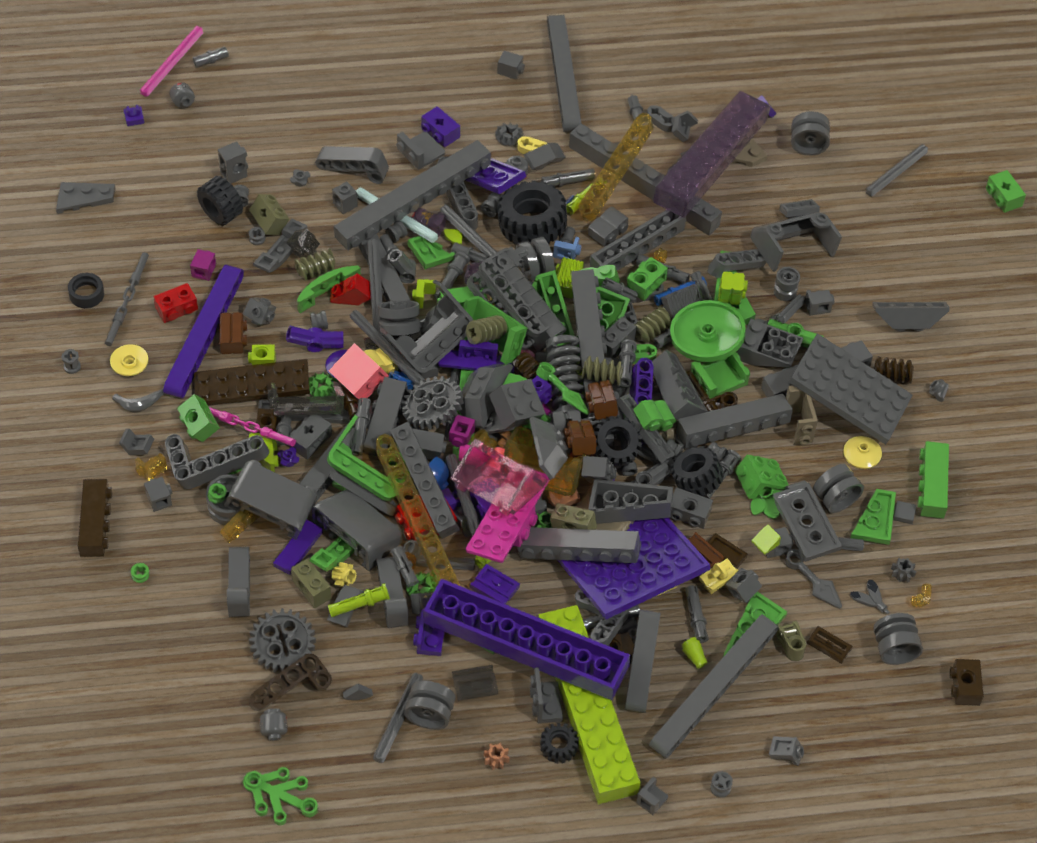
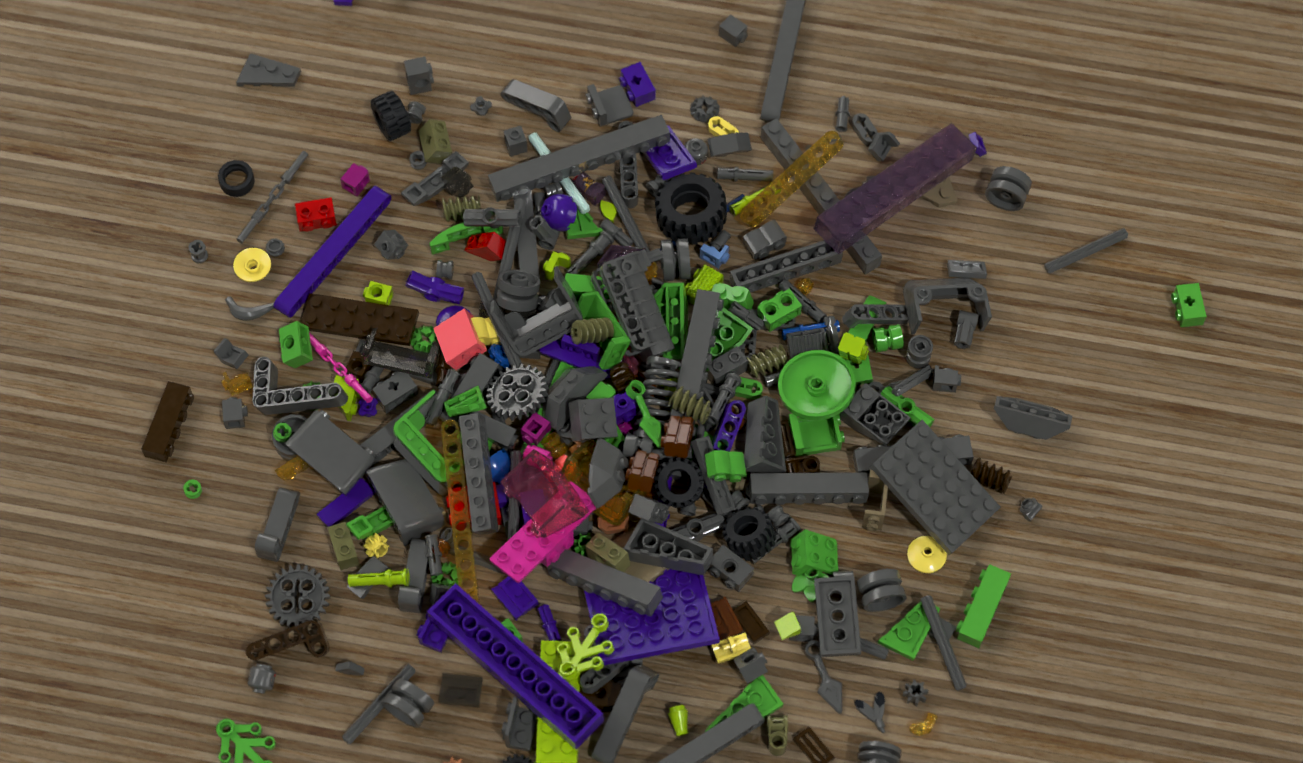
camera: 20 degrees right, 10 degrees up
reddish brown brick [220,312,247,354] -> none
dark grey pin [685,585,709,643] -> none
none -> dark grey plate [266,238,285,257]
none -> bright green wing [444,386,487,417]
none -> dark grey piece [463,207,522,229]
none -> dark purple axle [538,605,562,641]
none -> dark purple cylinder [541,194,577,232]
none -> lime plant [557,614,614,681]
none -> bright green wheel [872,324,904,353]
none -> dark grey axle [920,595,967,691]
none -> dark grey piece [954,310,979,349]

